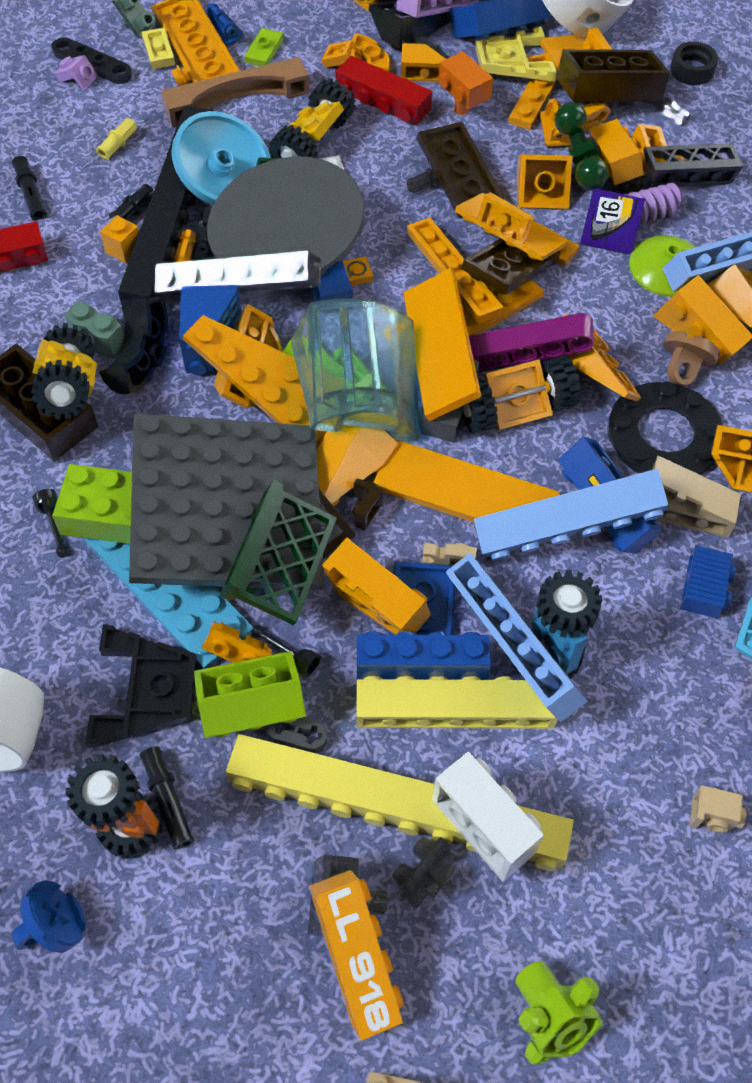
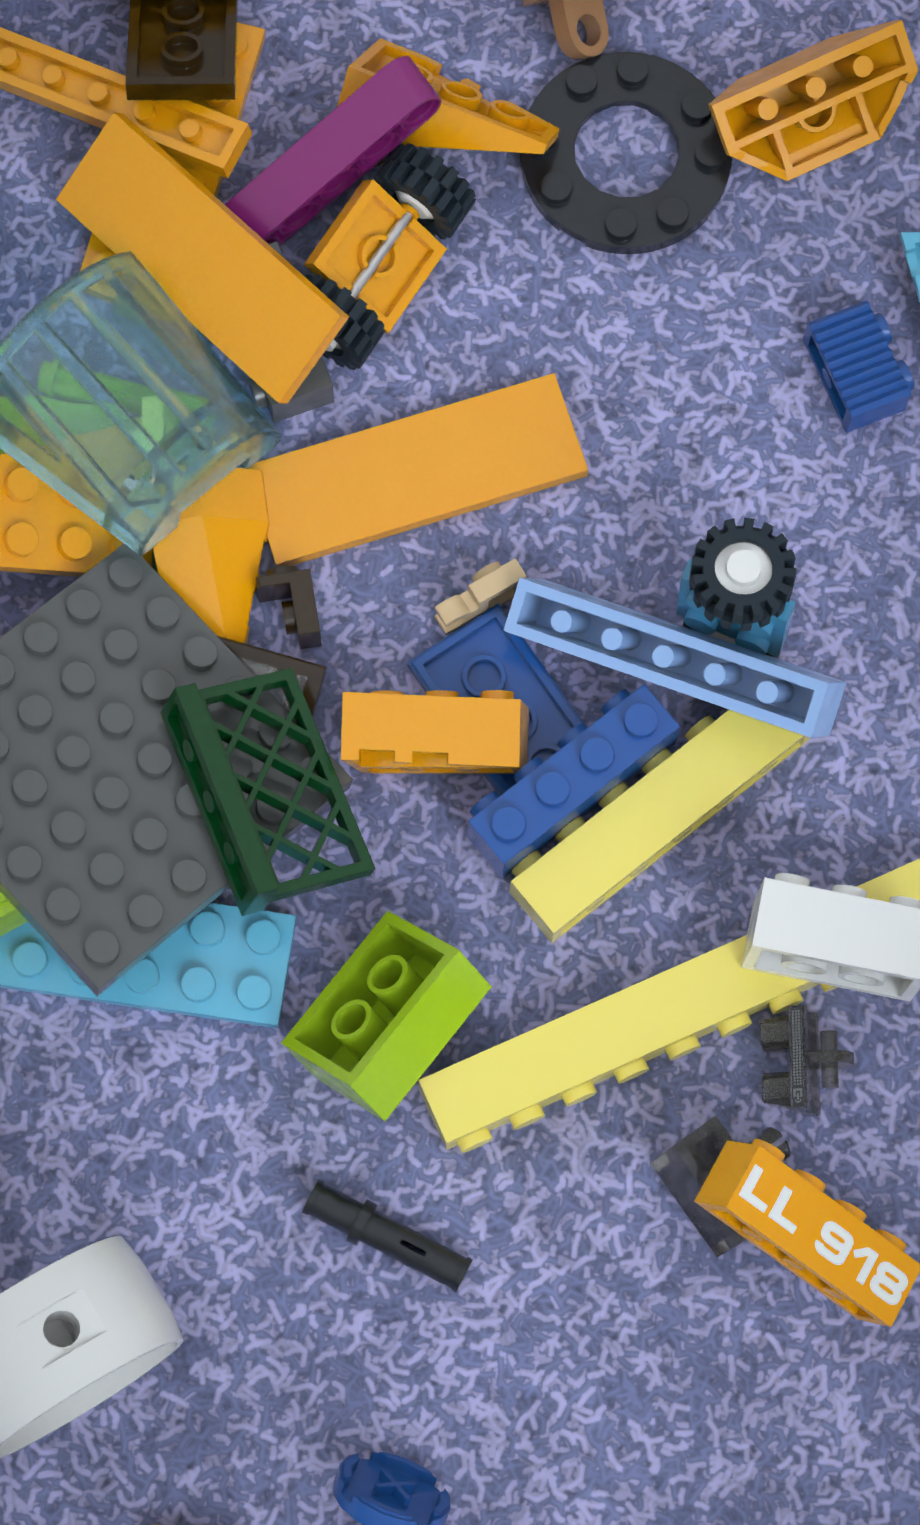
camera: 40 degrees left, 15 degrees up
black plate [65,754,162,859] -> none
black wing [85,624,197,748] -> none
light orange hinge [201,621,273,663] -> none
black hinge [252,625,321,677] -> none
dark grey beam [266,717,328,753] -> none
light blue brick [474,469,668,561] -> none
blue brick [558,436,663,554] -> none
tan wedge [652,456,741,538] -> none

